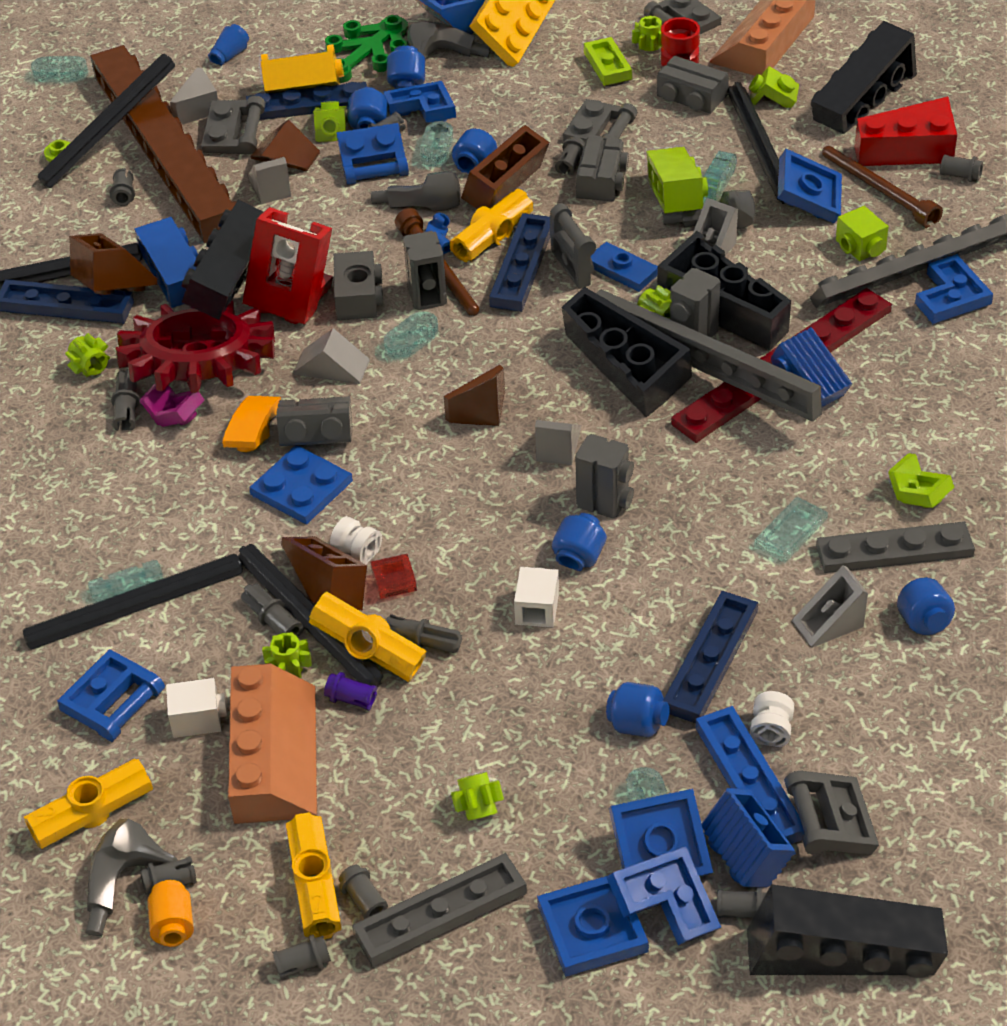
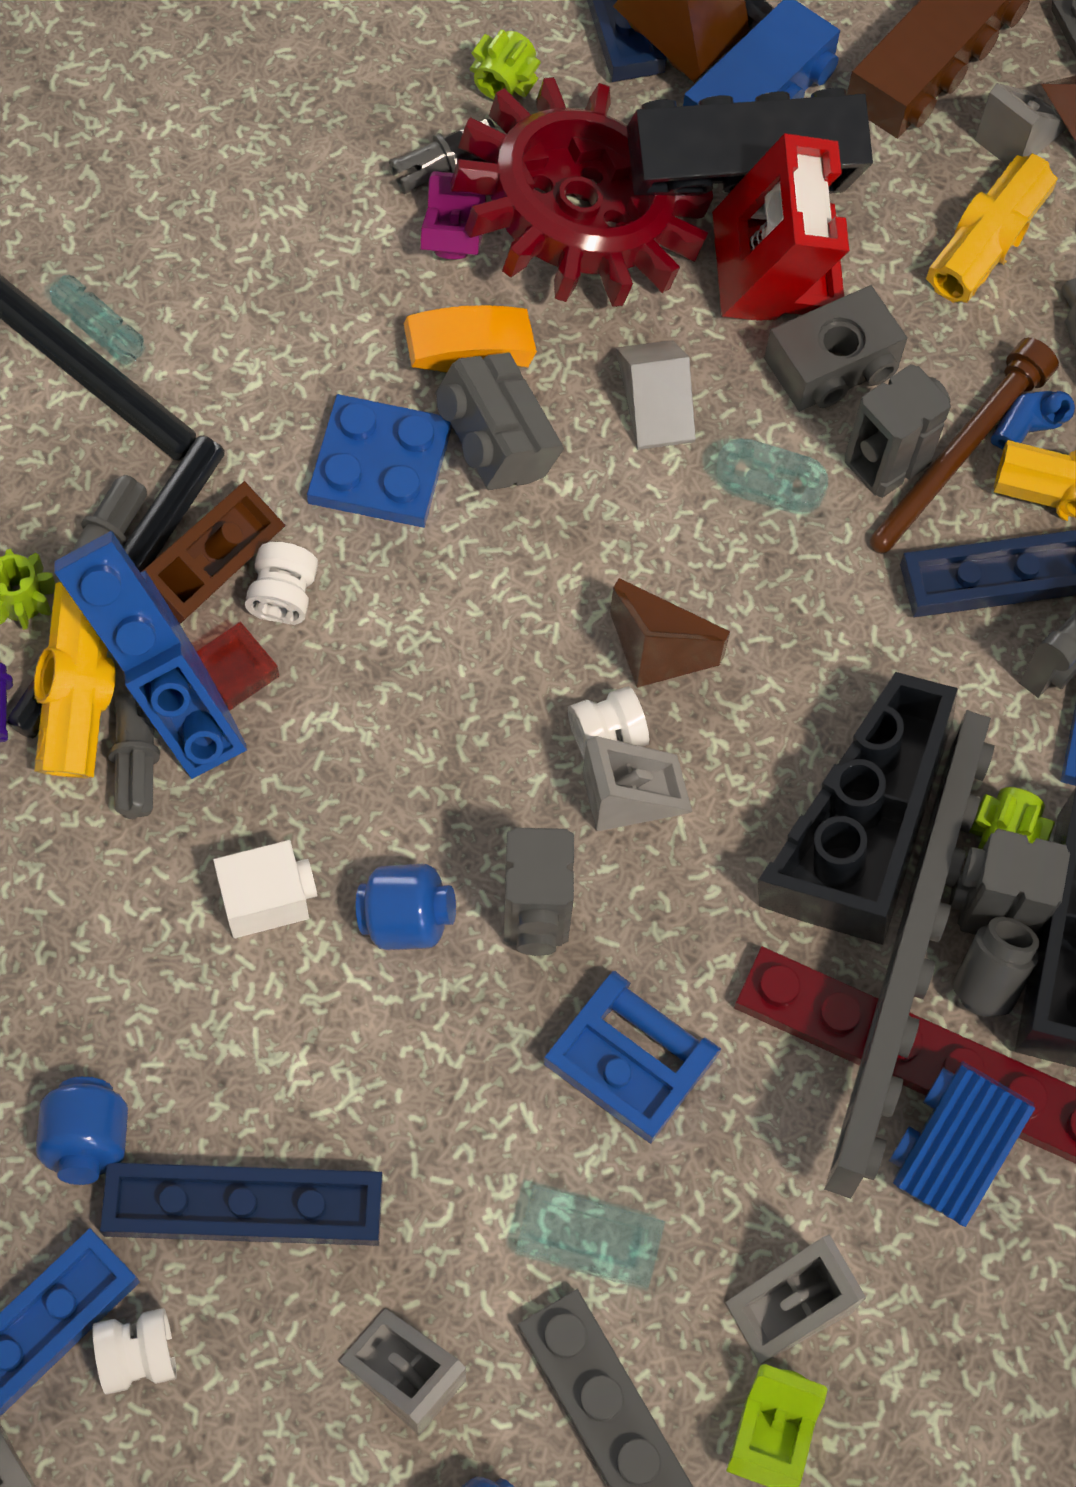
camera: 60 degrees right, 20 degrees up
none -> blue slope [54,530,247,779]
none -> blue plate [544,971,721,1144]
none -> white wheel [568,686,649,759]
none -> light grey slope [725,1234,866,1364]
none -> yellow piece [926,153,1058,303]
none -> dark grey brick [952,917,1039,1017]

